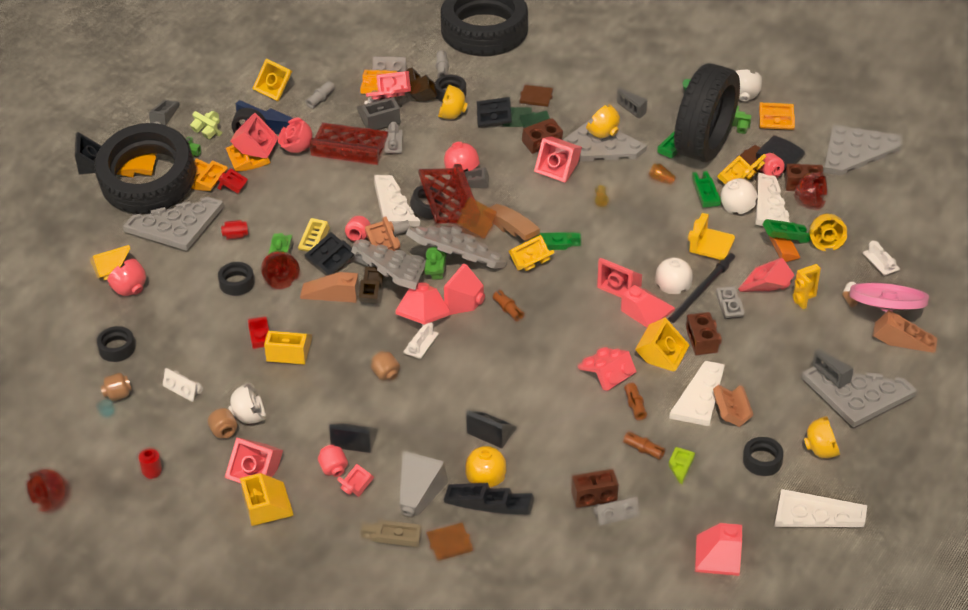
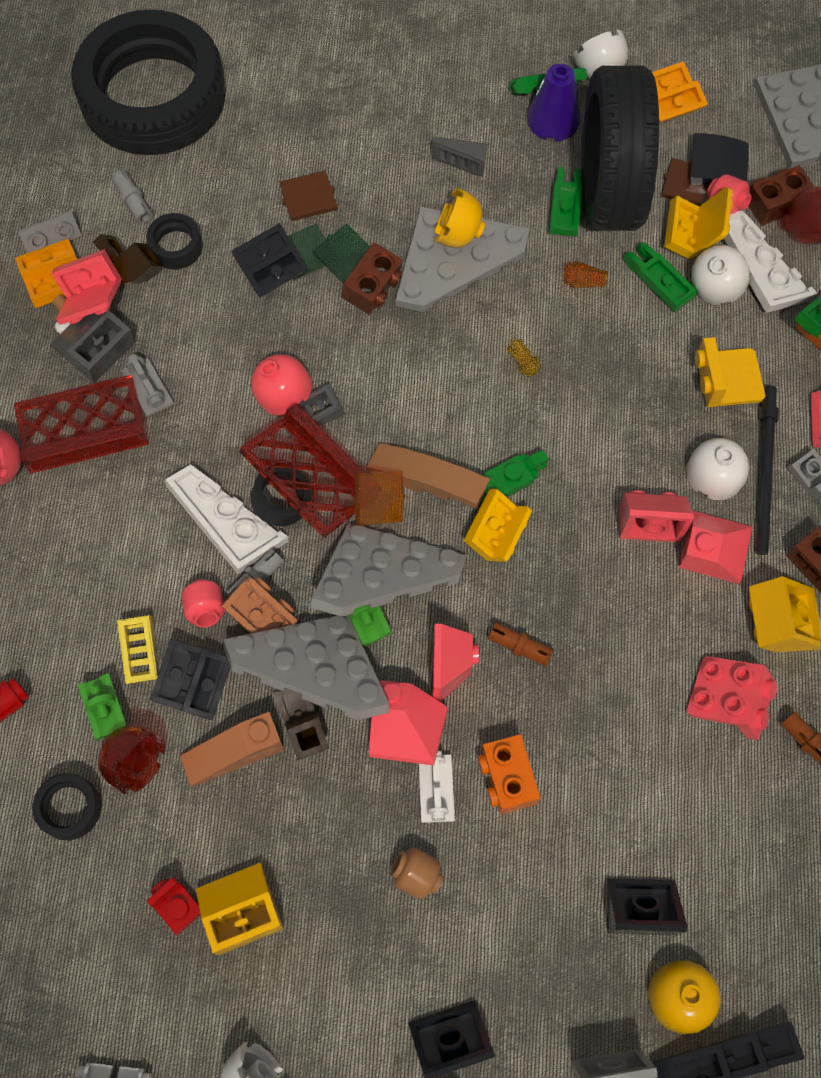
camera: 30 degrees left, 25 degrees up
yellow cylinder [438,85,468,119] -> none
coral slope [534,136,582,182] -> none
none -> orange brick [477,734,541,815]

